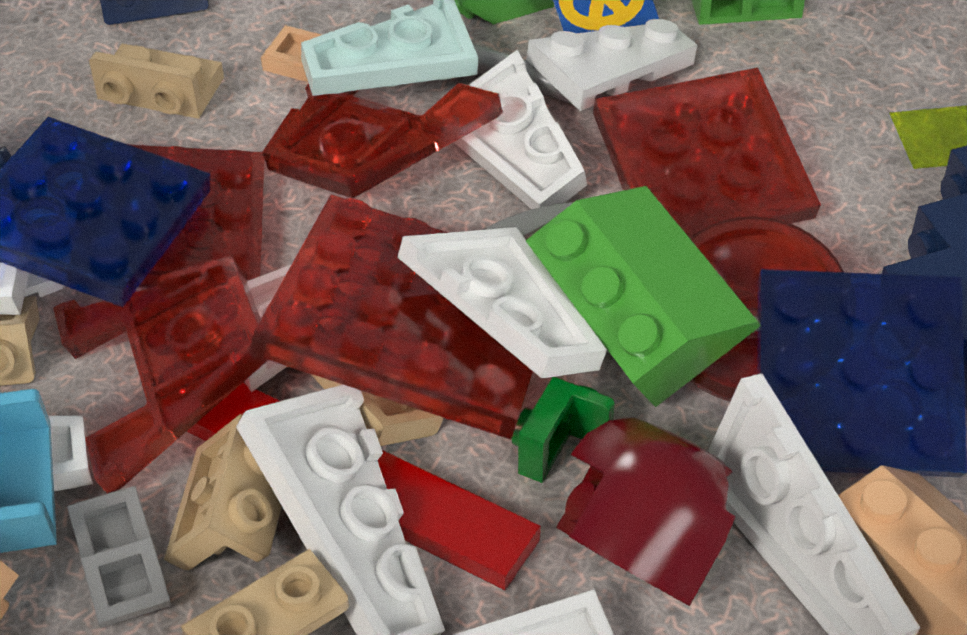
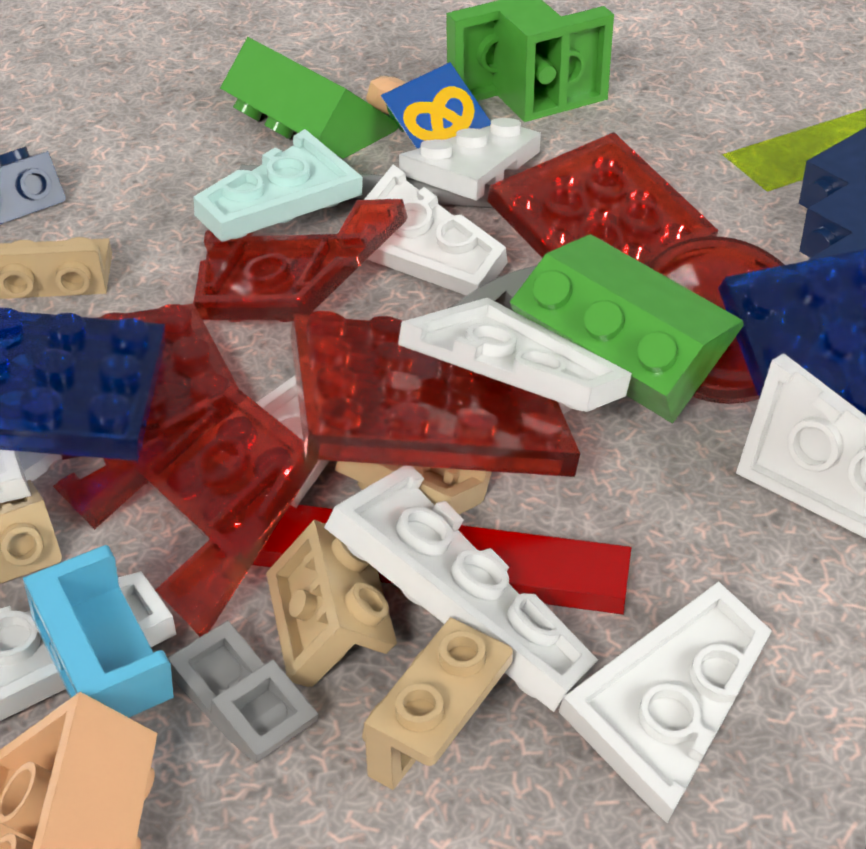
camera: 20 degrees left, 5 degrees down
light nougat tile [261,26,322,82] -> none
green bracket [512,377,615,483] -> none
dark red brick [556,417,736,606] -> none

